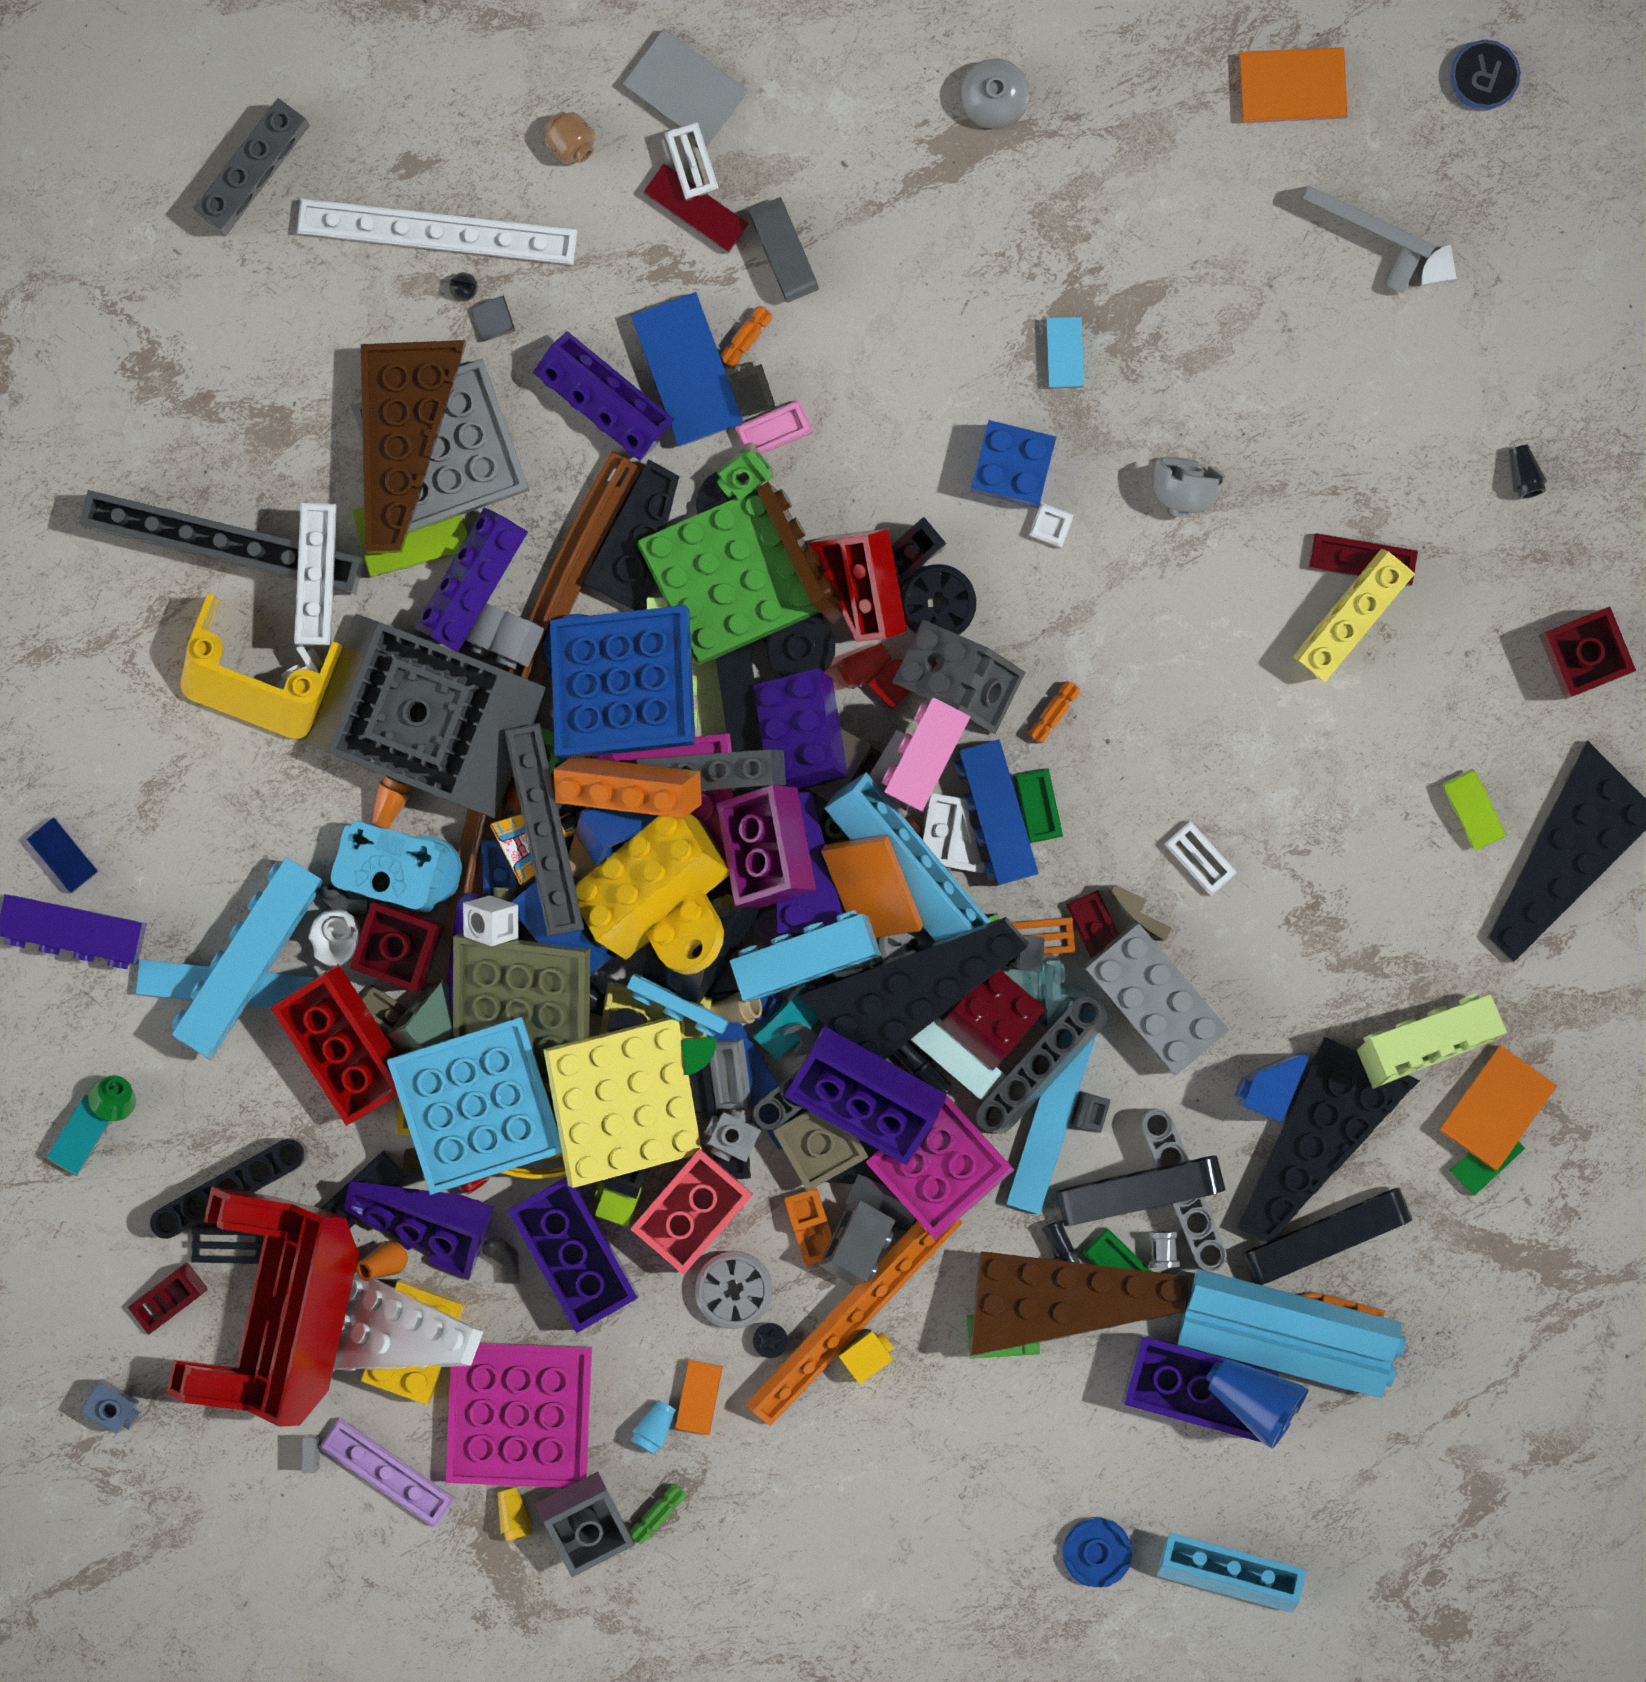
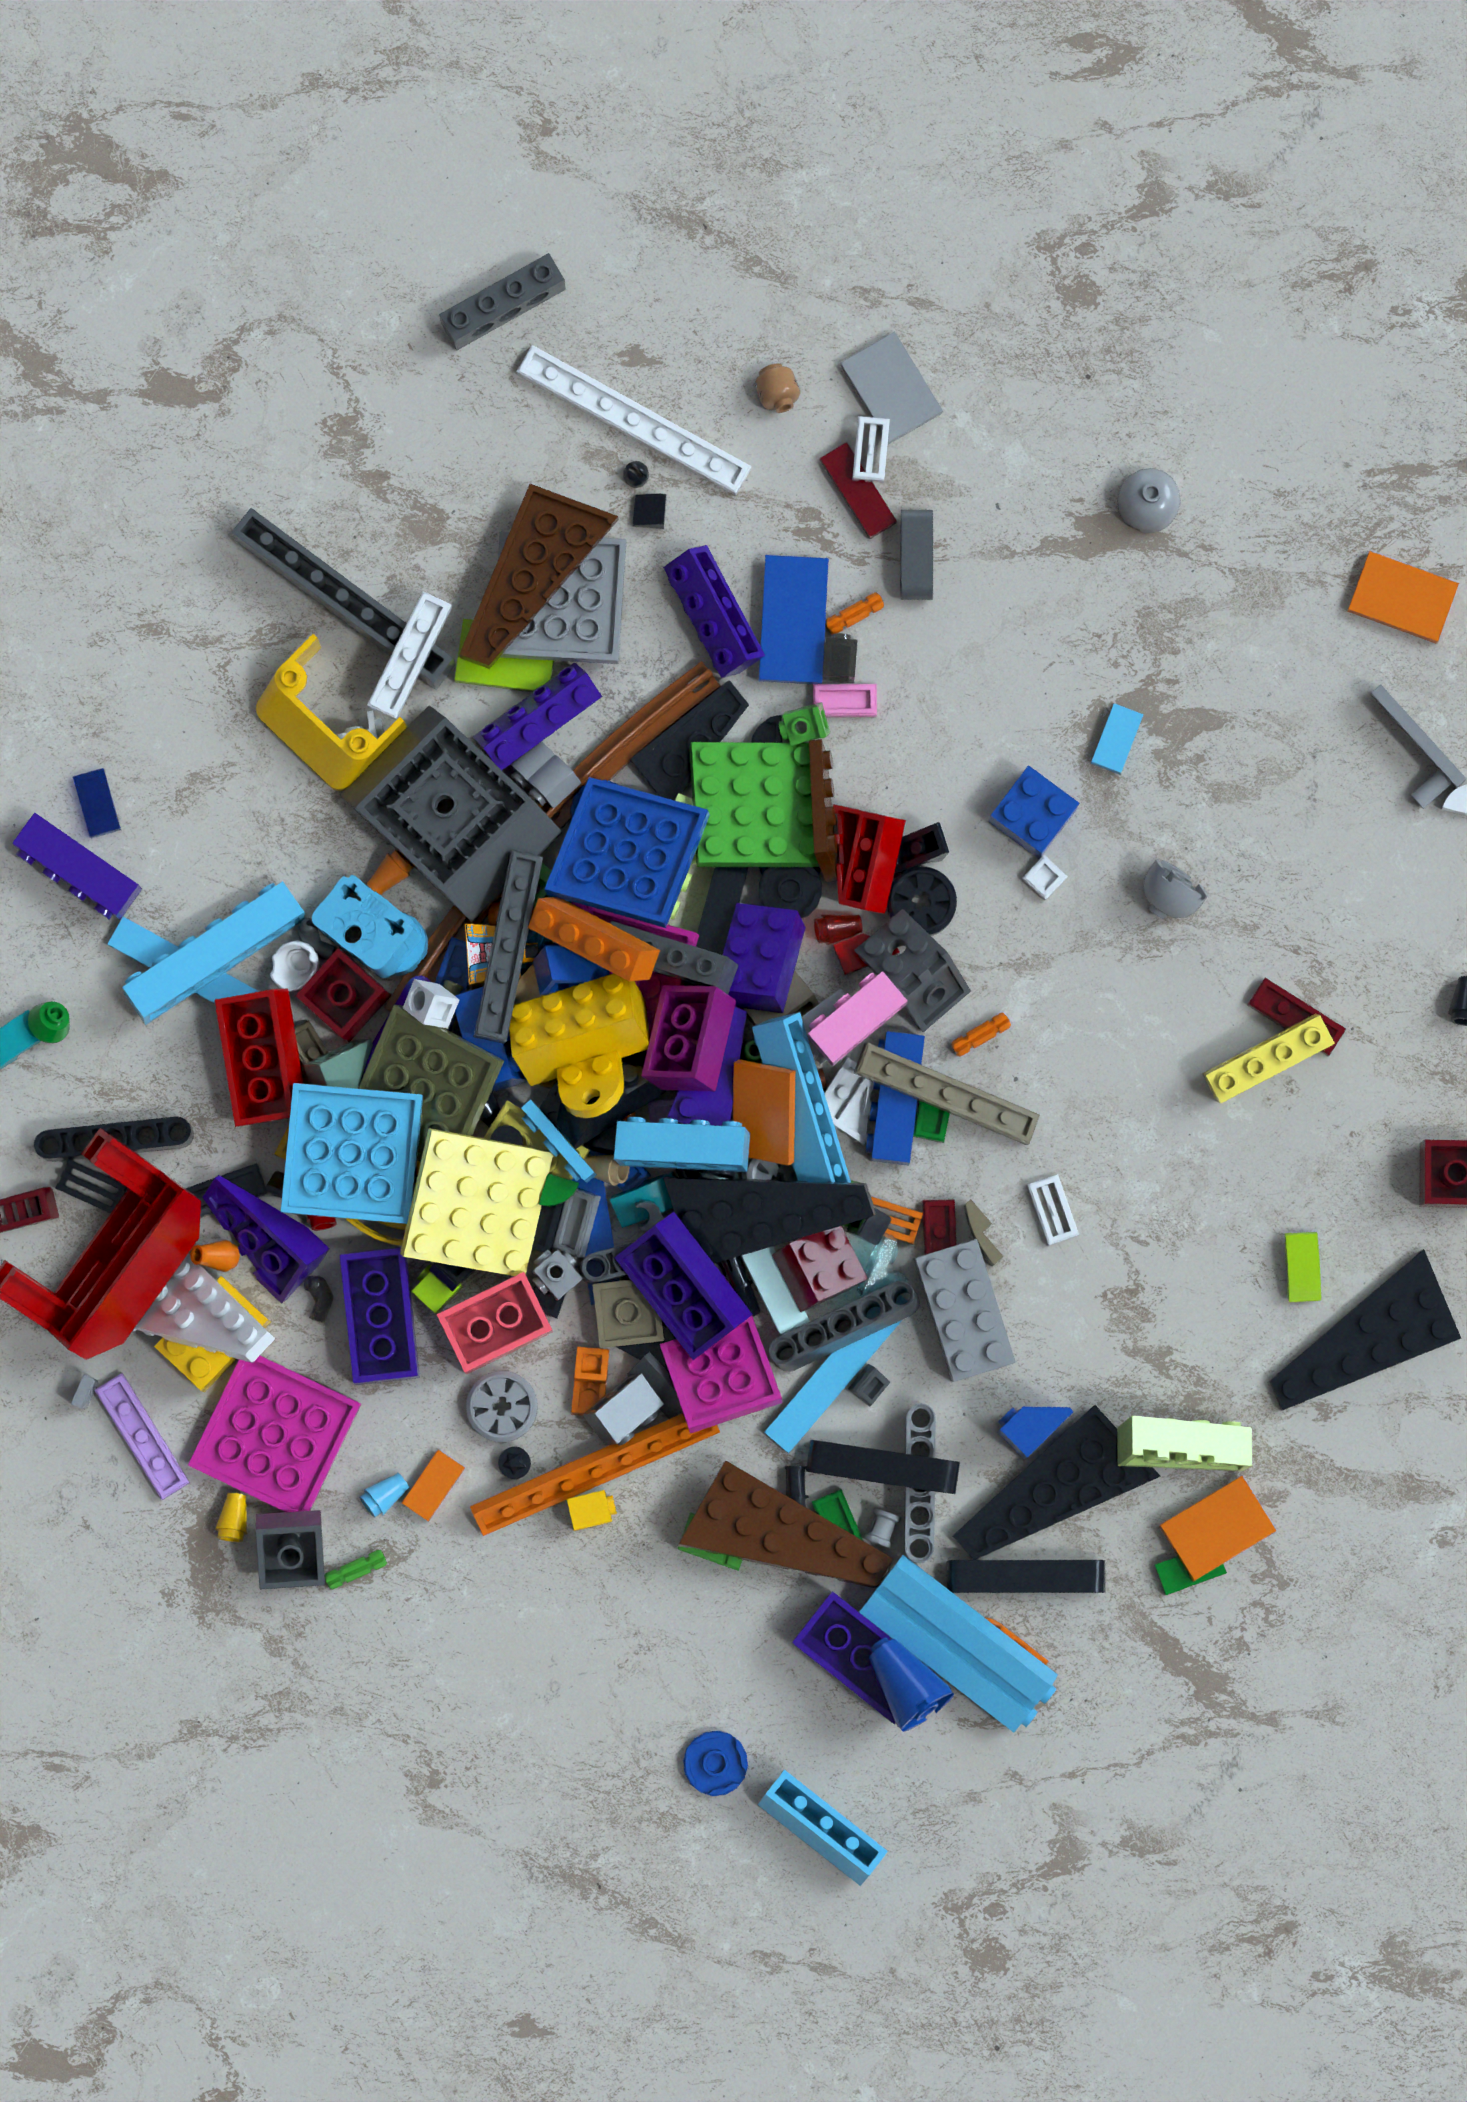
camera: 25 degrees right, 5 degrees down
none -> dark tan tile [854,1042,1040,1145]

